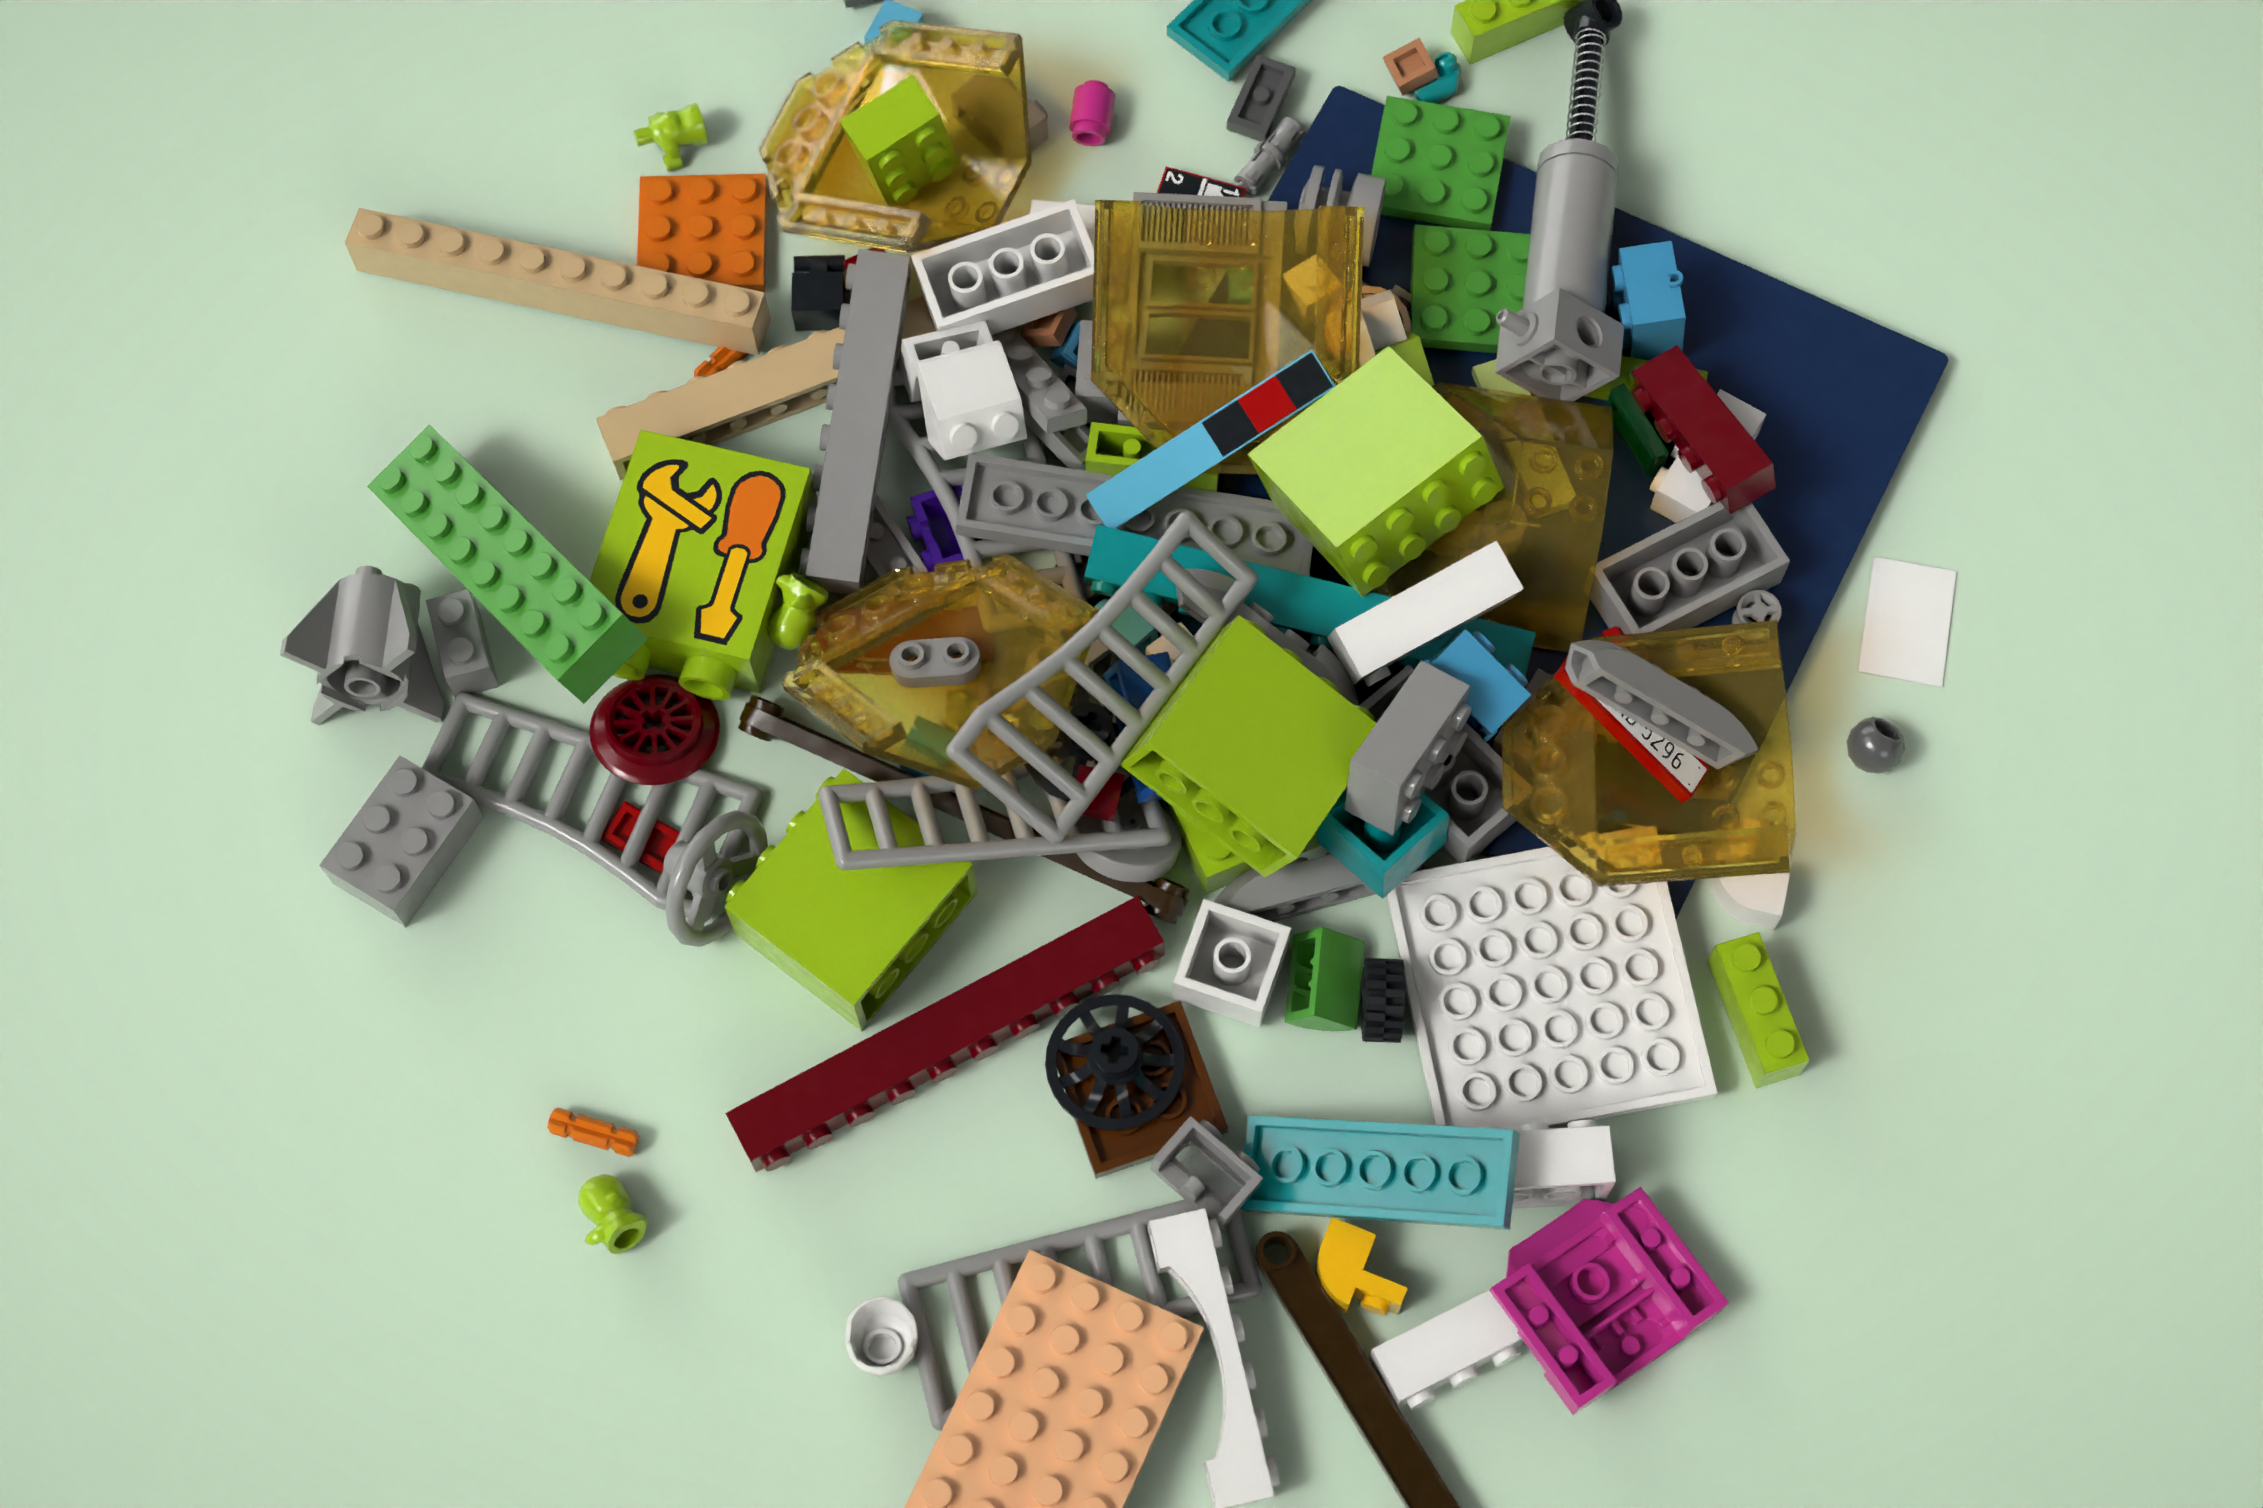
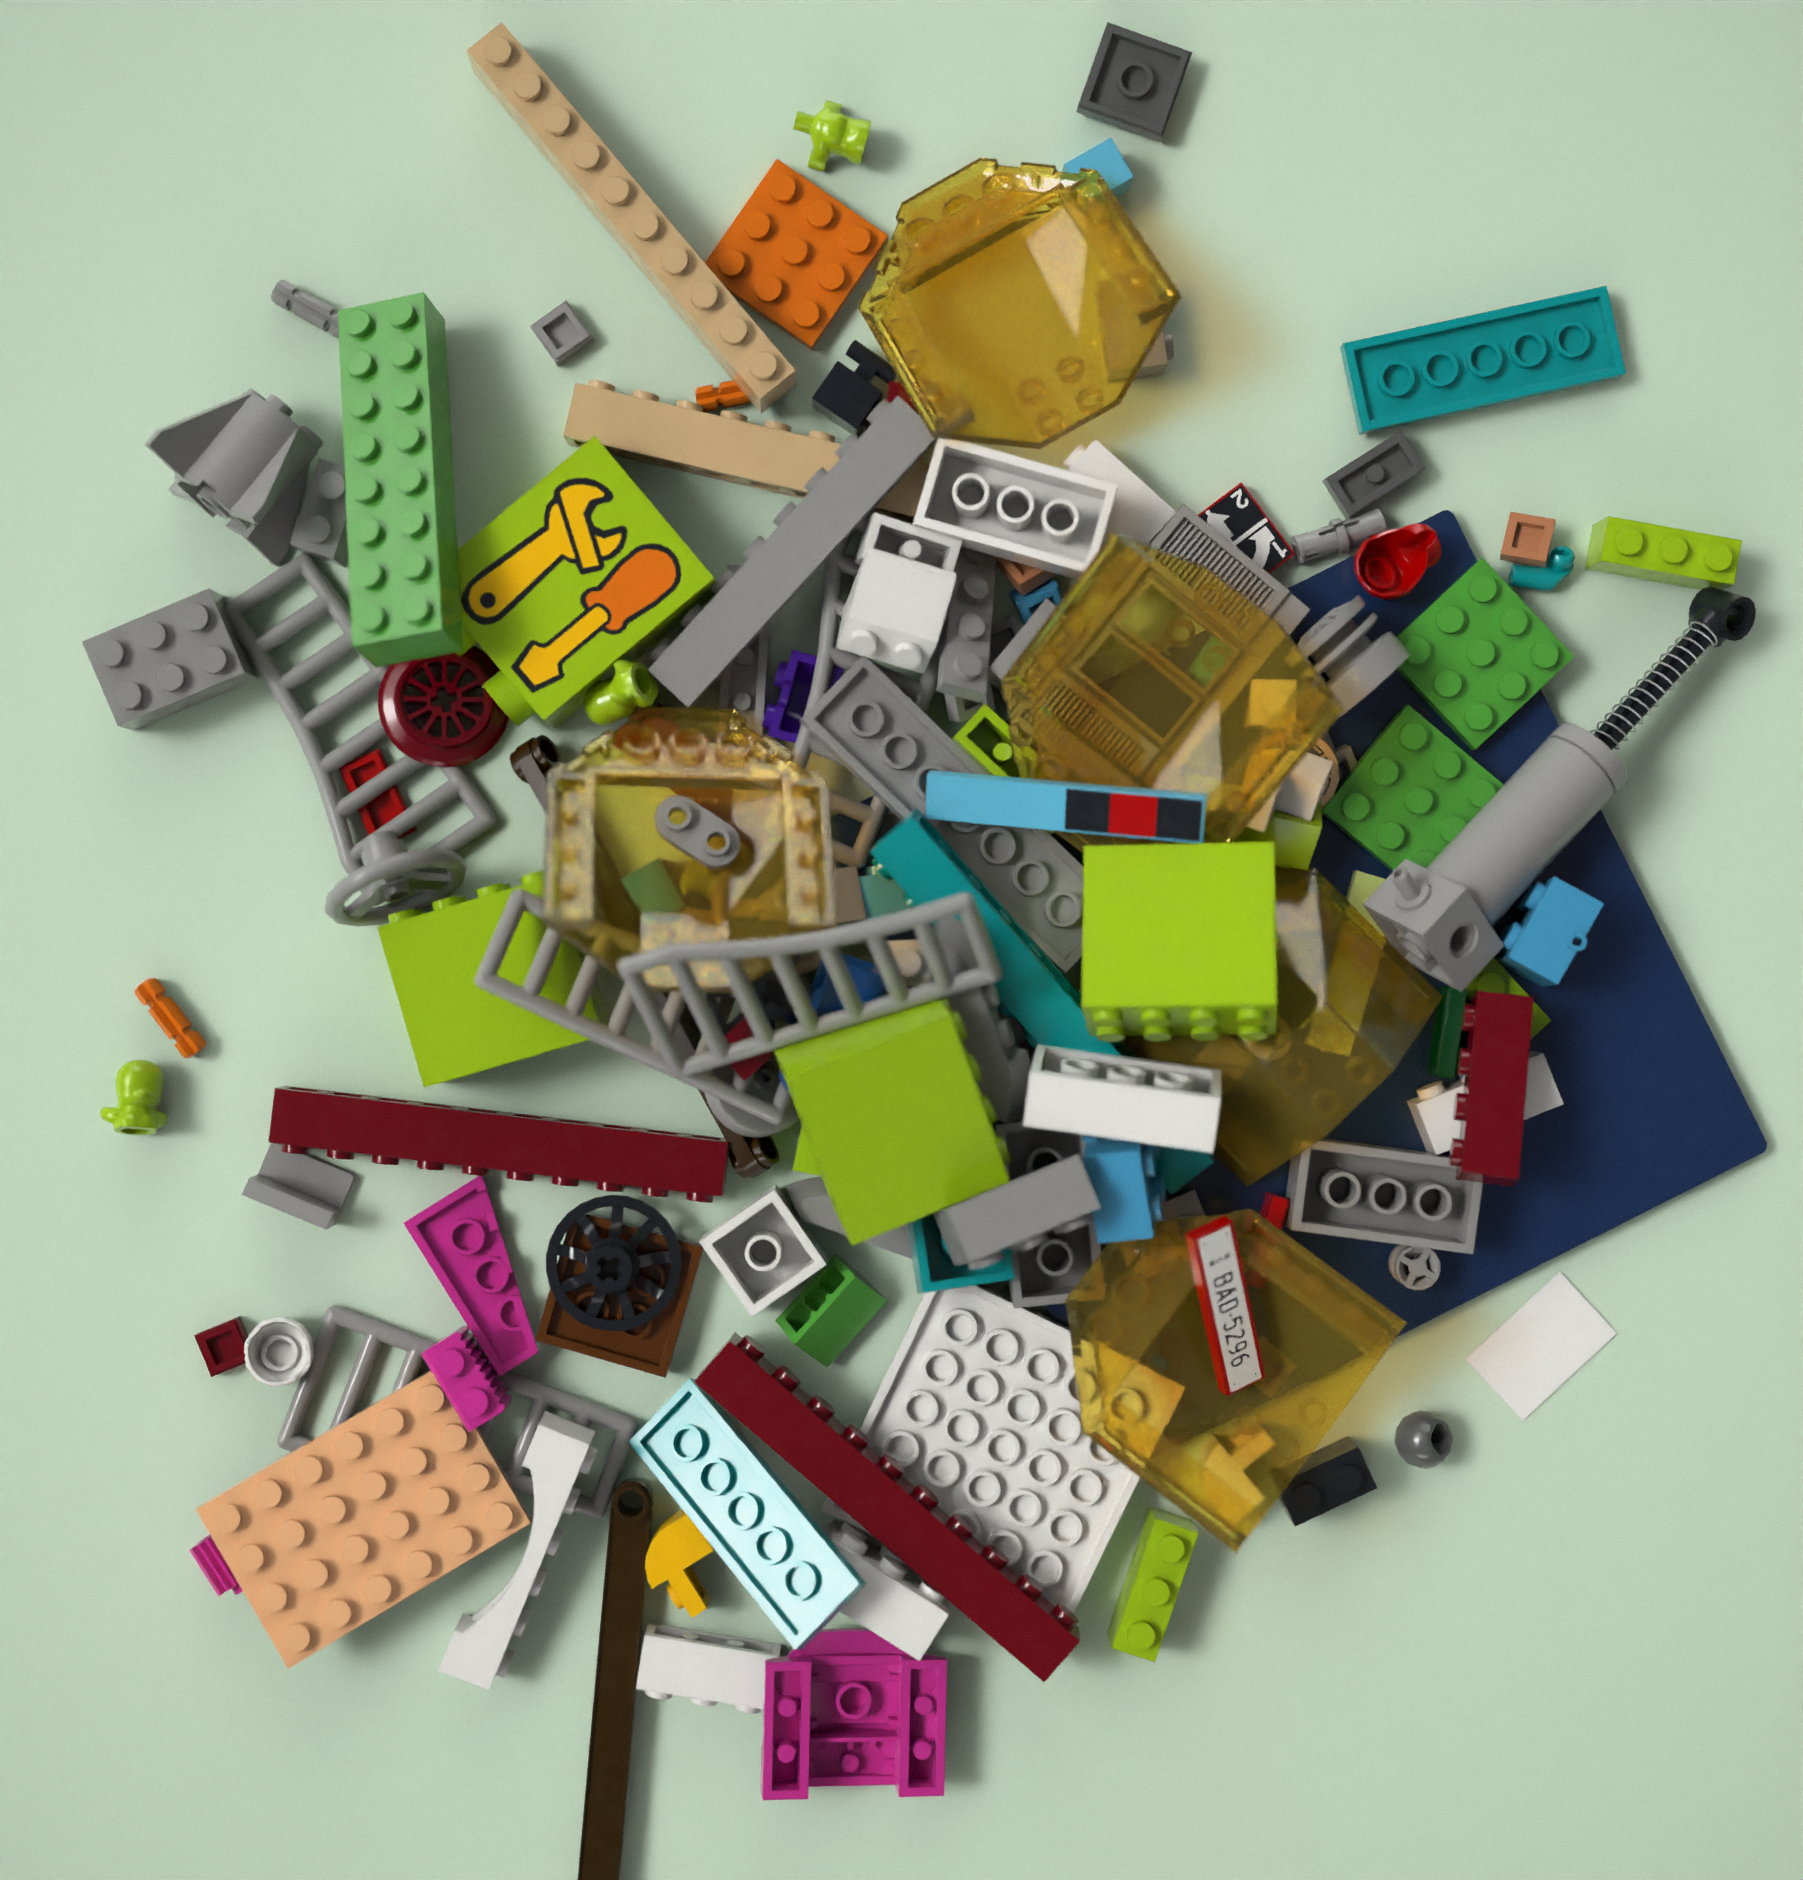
camera: 30 degrees right, 20 degrees up
lime brick [840,74,959,209] -> none
dark pink brick [1069,80,1116,146] -> none
light grey window [1150,1116,1263,1231] -> none
black tyre [1361,958,1405,1043] -> none
light grey brick [1565,640,1759,769] -> none
none -> dark red tile [194,1316,248,1377]
none -> light grey panel [242,1143,355,1230]
none -> light grey axle [271,280,339,339]
none -> dark pink wing [404,1176,539,1377]
none -> dark pink brick [421,1325,512,1432]
none -> light grey tile [530,300,594,366]
none -> dark red brick [694,1332,1080,1682]
none -> black brick [1267,1436,1377,1526]
none -> red hair [1354,523,1442,600]

